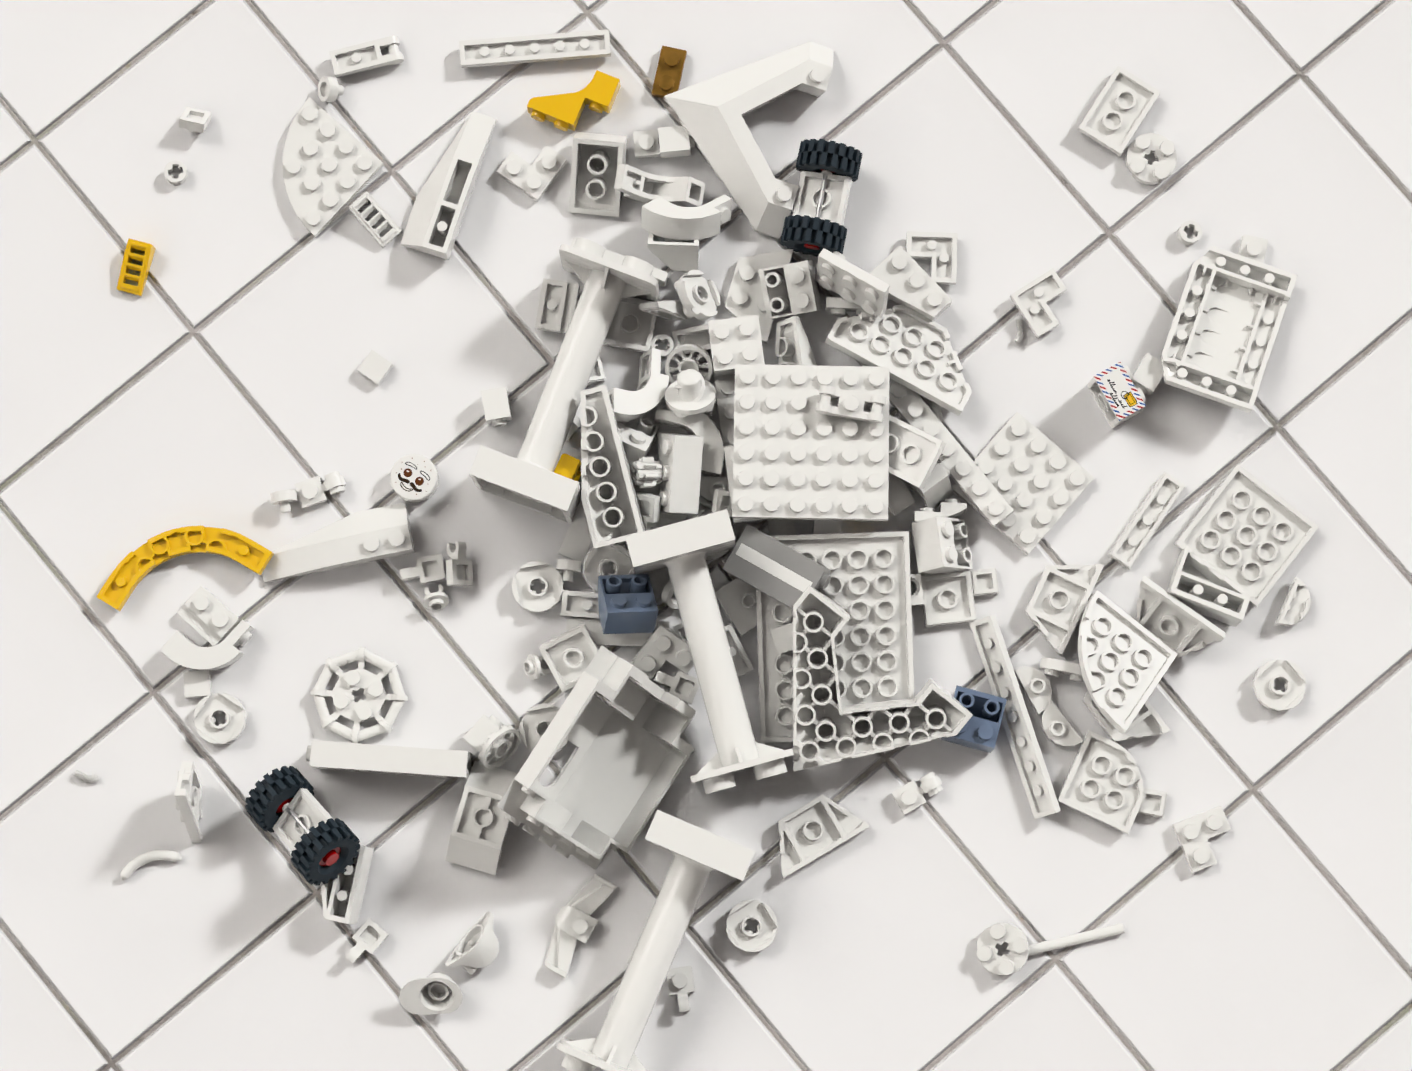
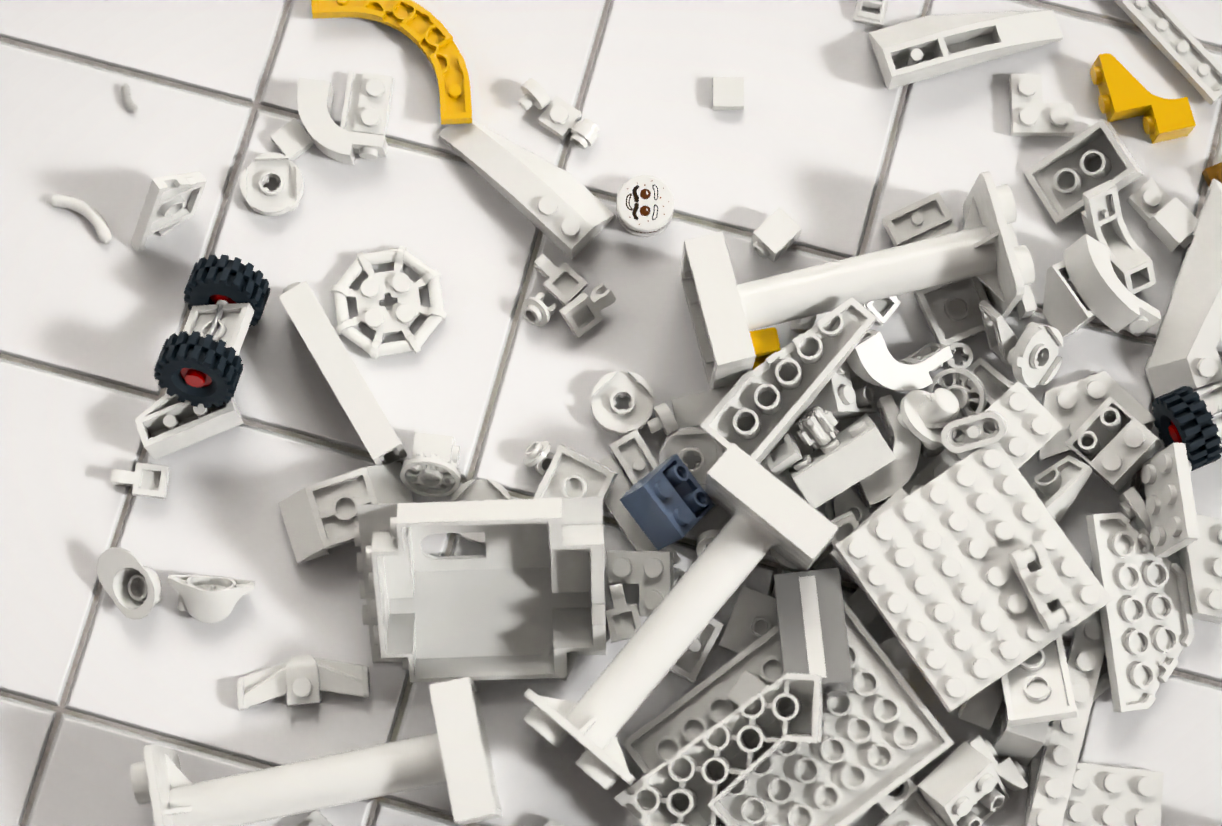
camera: 55 degrees right, 5 degrees down
none -> white plate [941,411,1007,453]

